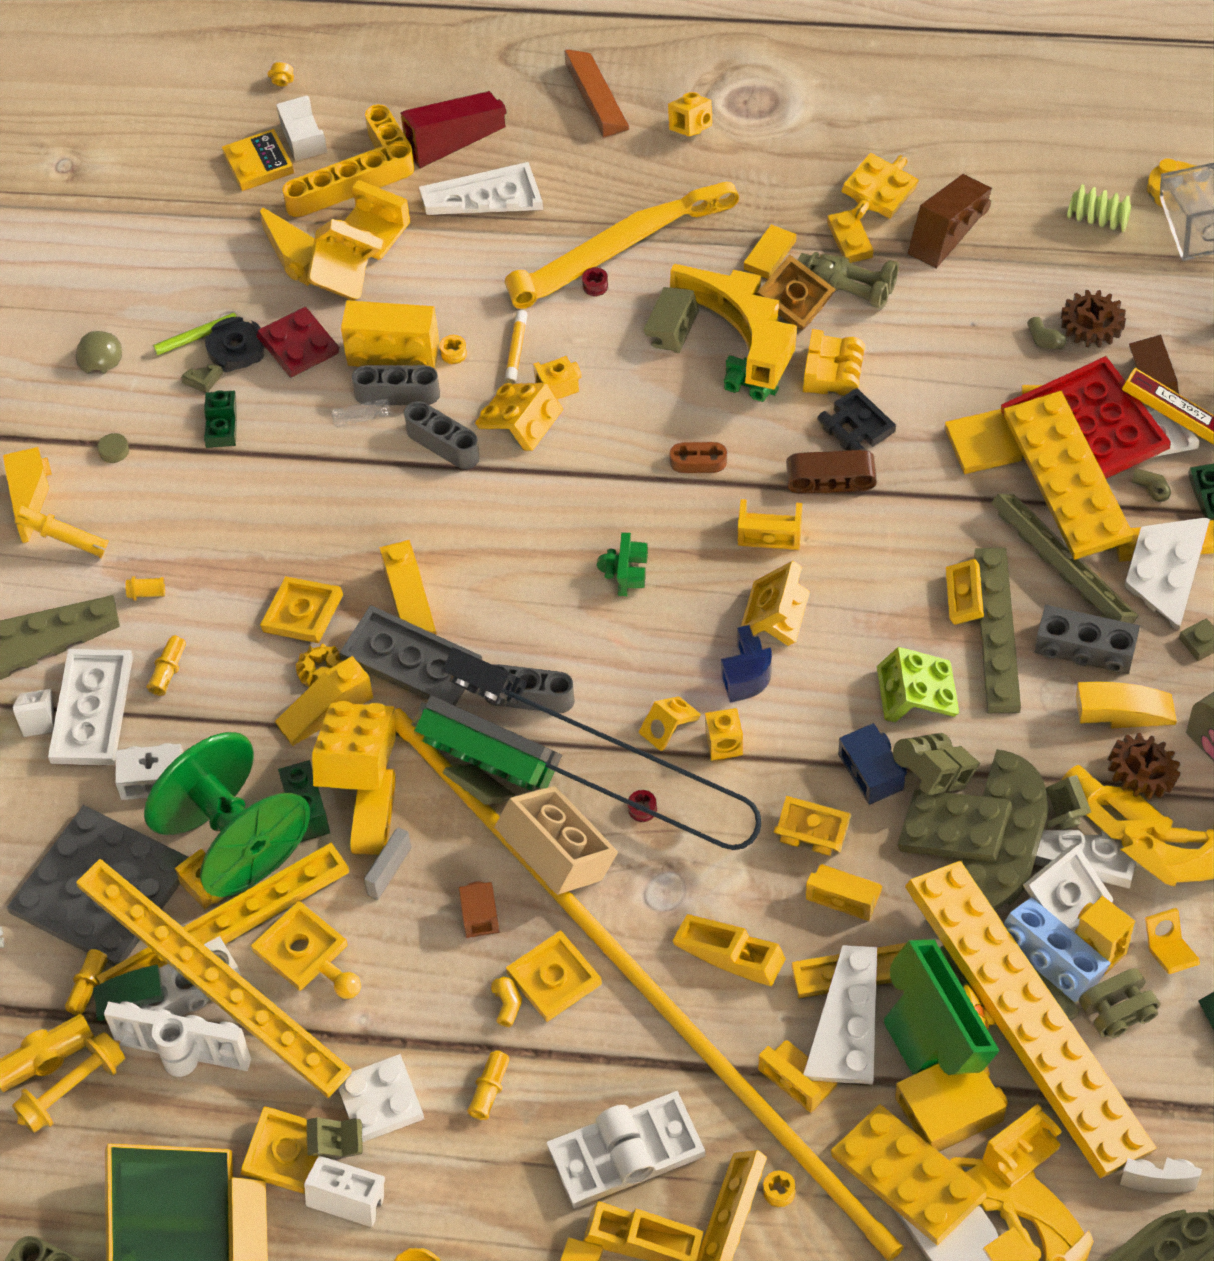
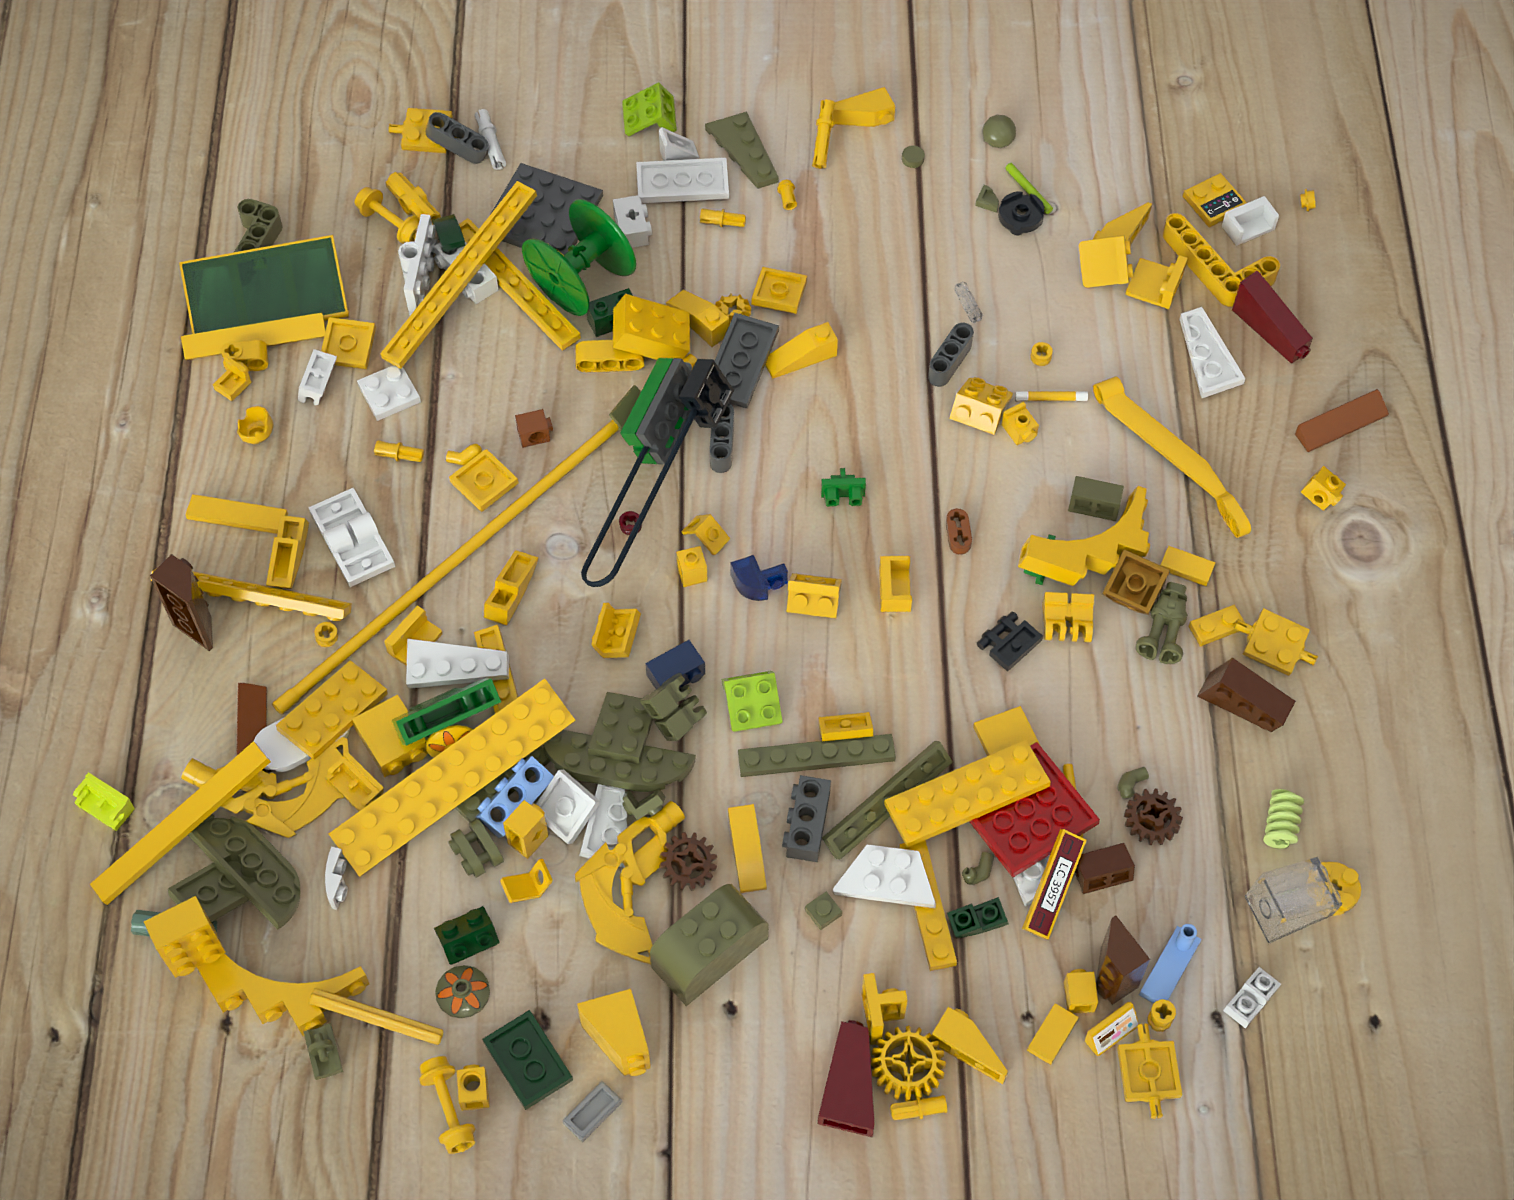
camera: 80 degrees right, 5 degrees up
yellow axle [65,949,108,1016] -> none
dark green slope [204,390,237,448] -> none
yellow plate [251,901,361,999] -> none
dark red plate [257,306,340,378] -> none
olive bracket [307,1117,363,1160] -> none
yellow brick [341,300,440,369] -> none
dark grey beam [352,365,440,405] -> none
light grey tile [364,827,411,900] -> none
tan brick [494,786,618,895] -> none
dark red bush [582,267,608,296] -> none
reddish brown beam [786,450,877,494] -> none
yellow panel [806,864,882,921] -> none

